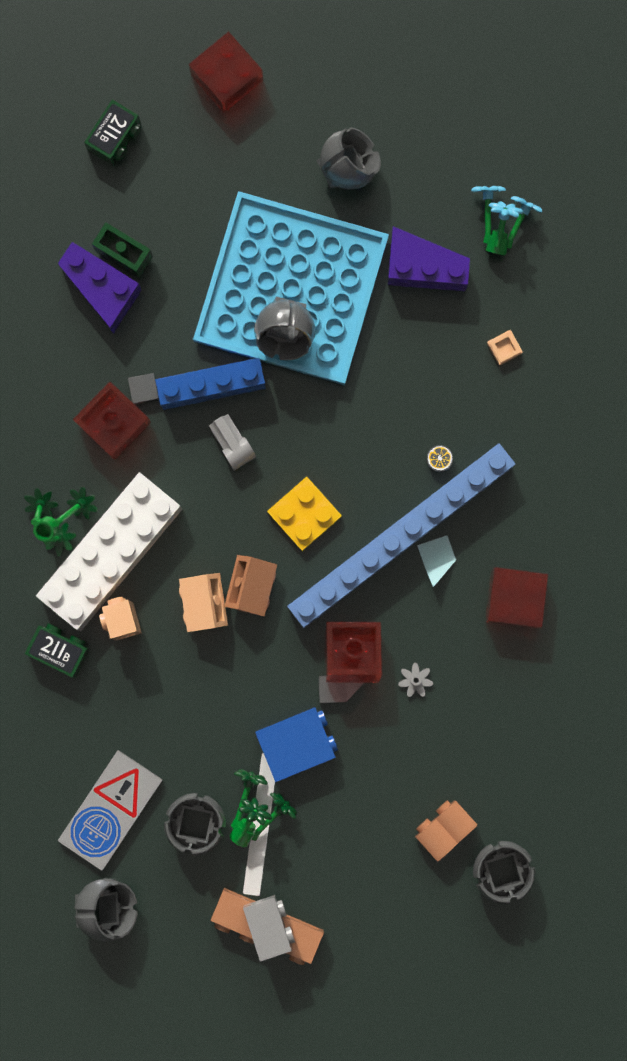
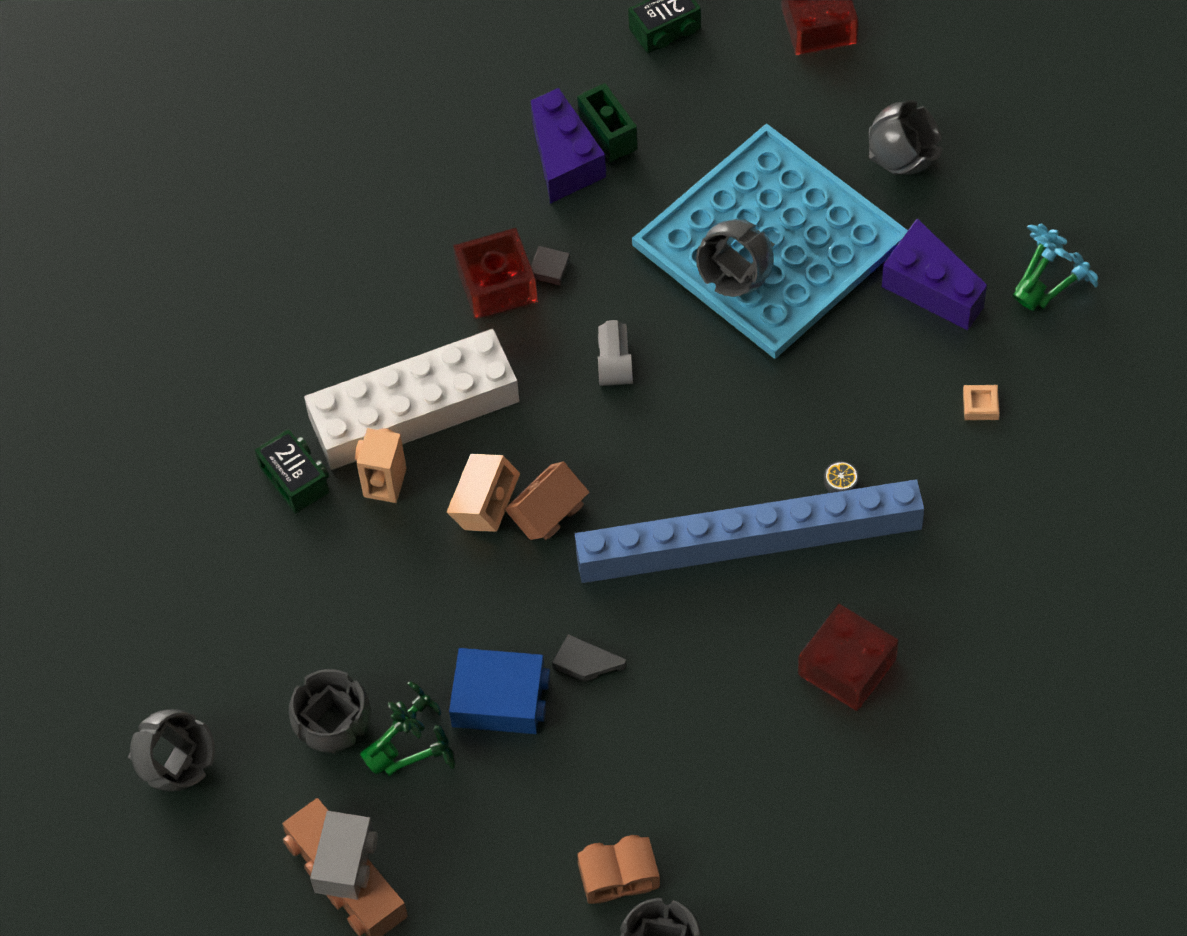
camera: 30 degrees right, 25 degrees down
dark green plant [24,487,98,556] -> none
light grey tile [58,750,163,871] -> none
blue brick [155,358,266,410] -> none
white sticker [243,753,275,896] -> none
yellow plate [267,477,342,552] -> none
clear red brick [325,622,382,683] -> none
light grey plant [398,663,433,697] -> none
clear light blue sticker [417,535,456,587] -> none

